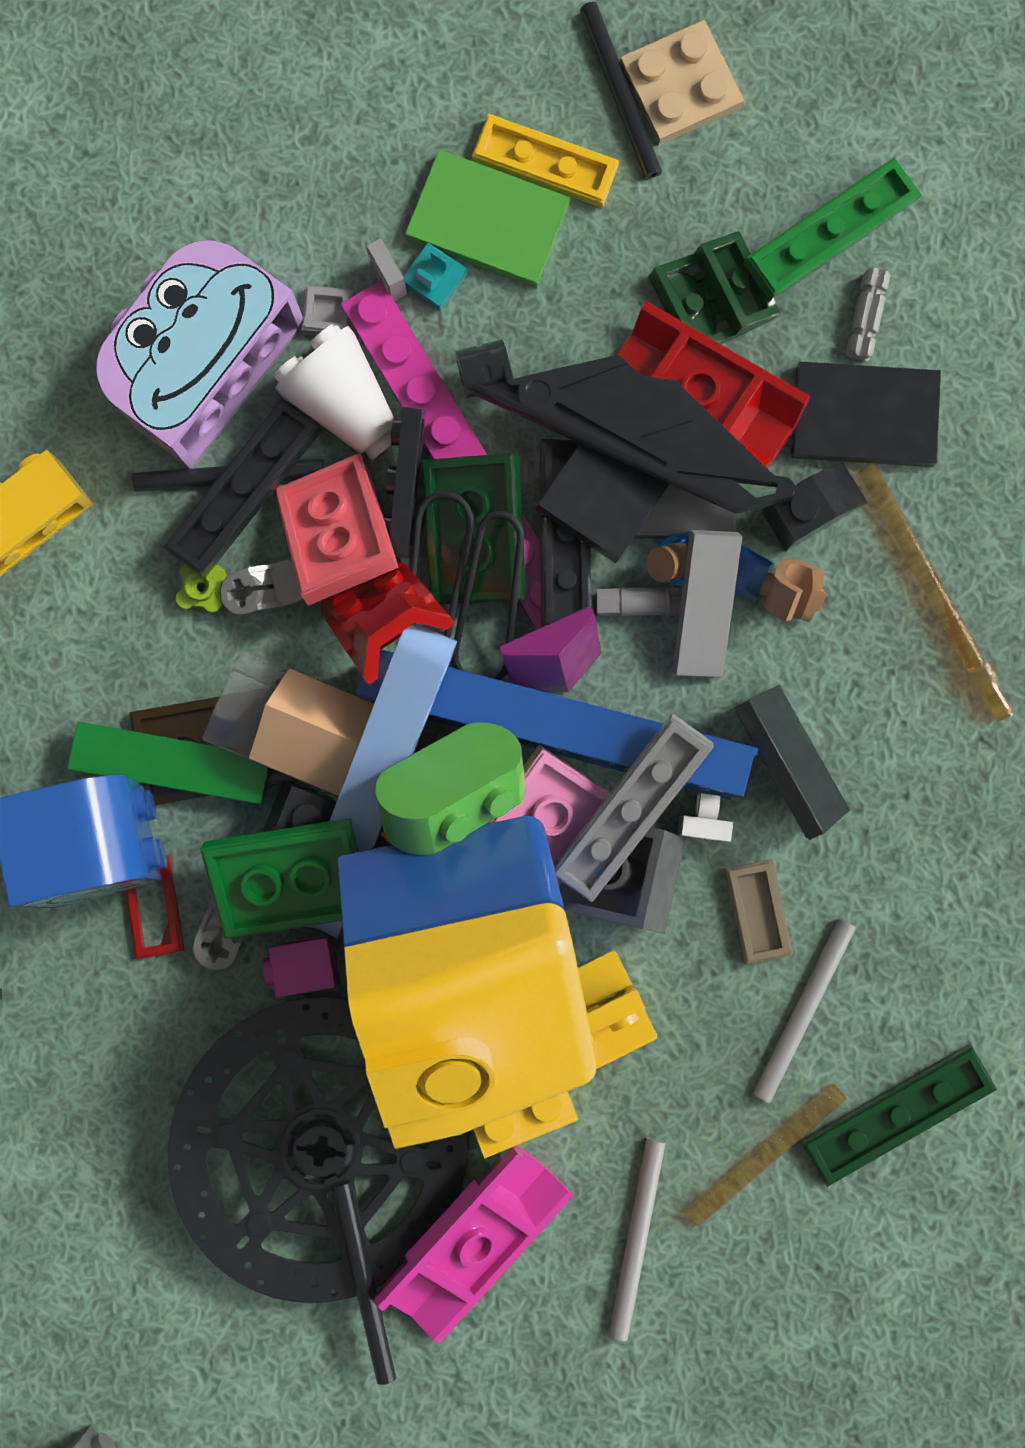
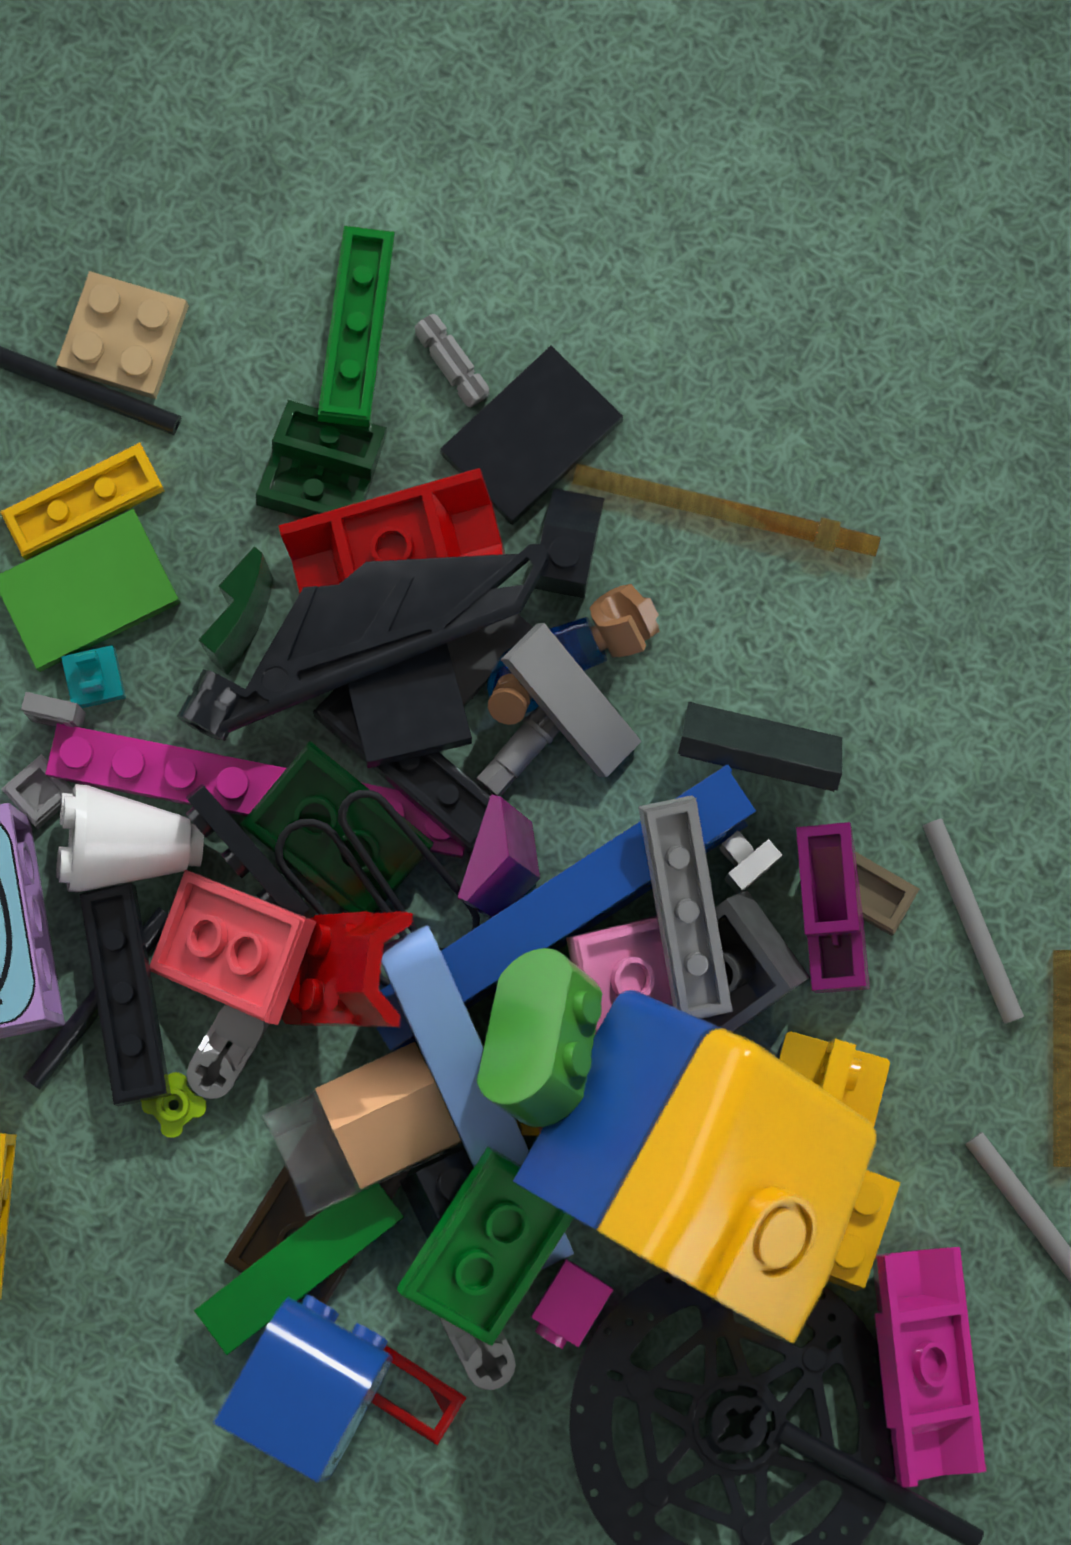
camera: 50 degrees left, 5 degrees down
none -> dark green slope [198,546,273,675]
none -> magenta slope [796,822,870,993]

